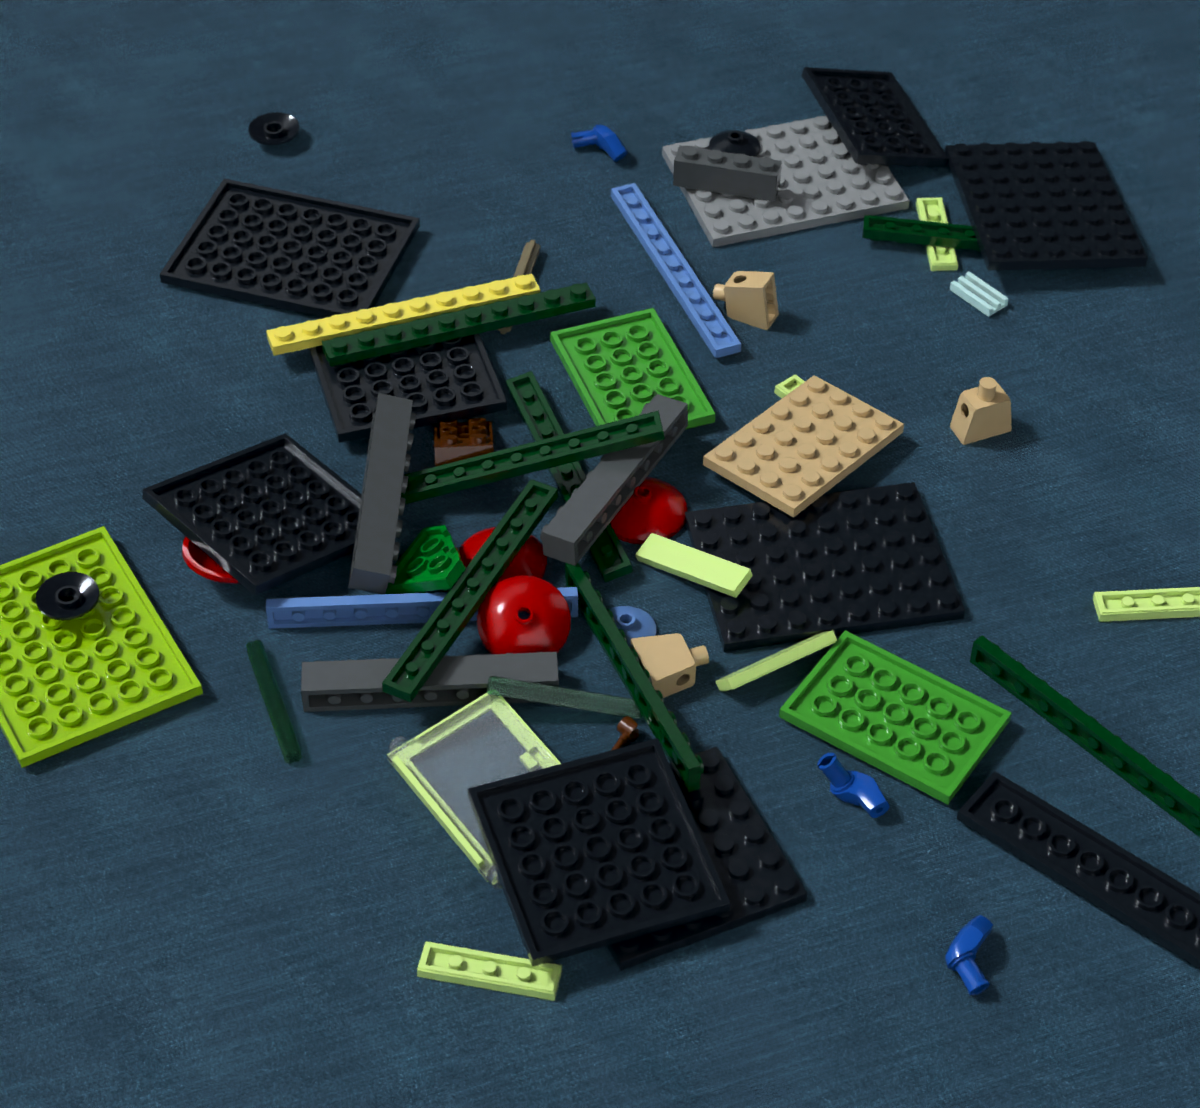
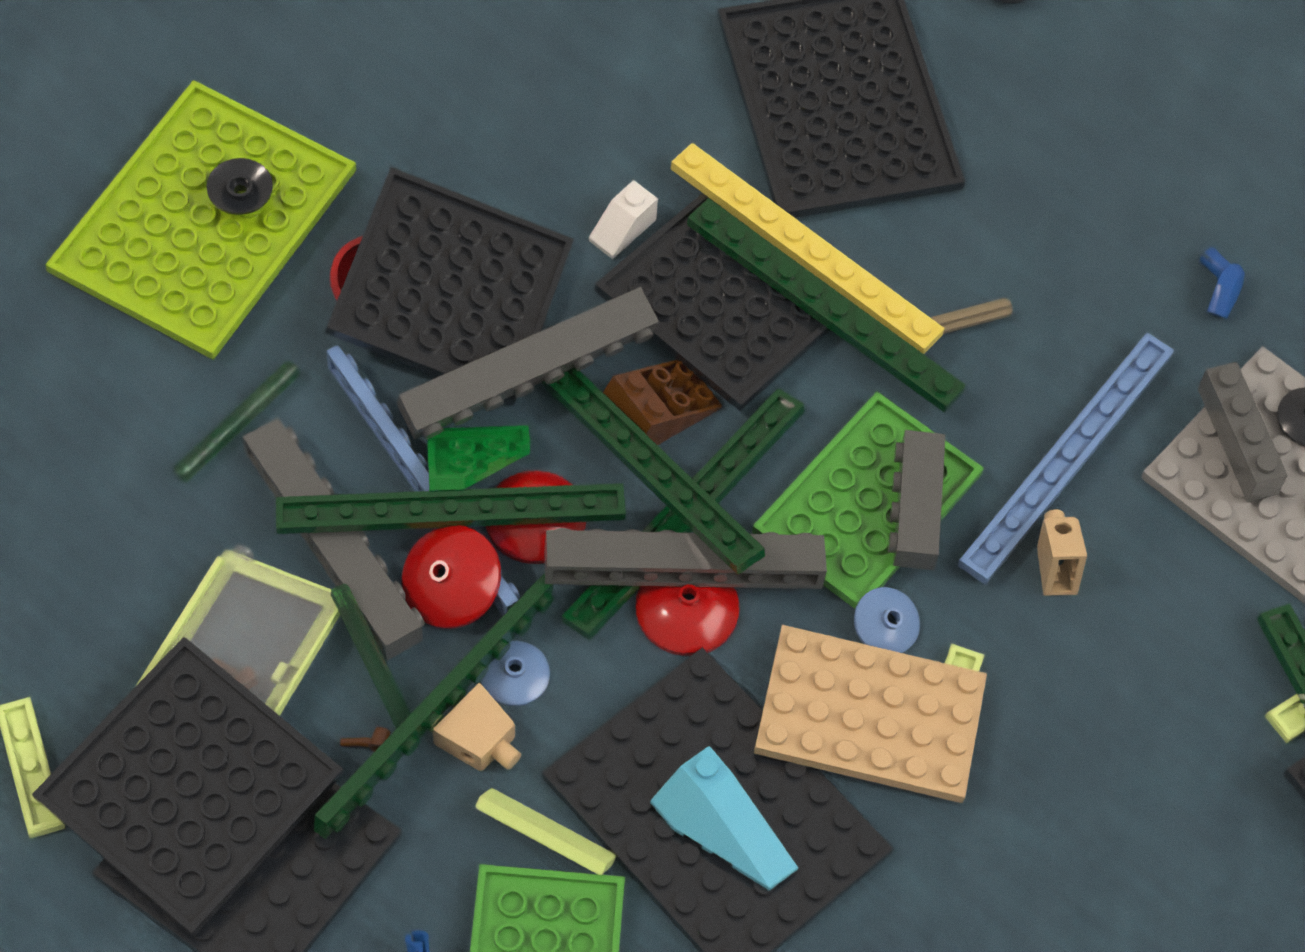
camera: 55 degrees right, 15 degrees up
yellowish green tile [635,533,753,598] -> none
light aqua tile [949,272,1009,317] -> none
tan torso [950,377,1012,445] -> none
none -> white slope [589,180,658,260]
none -> medium azure wedge [650,746,798,891]
none -> medium blue dish [854,587,920,653]
none -> dark grey brick [888,430,946,570]

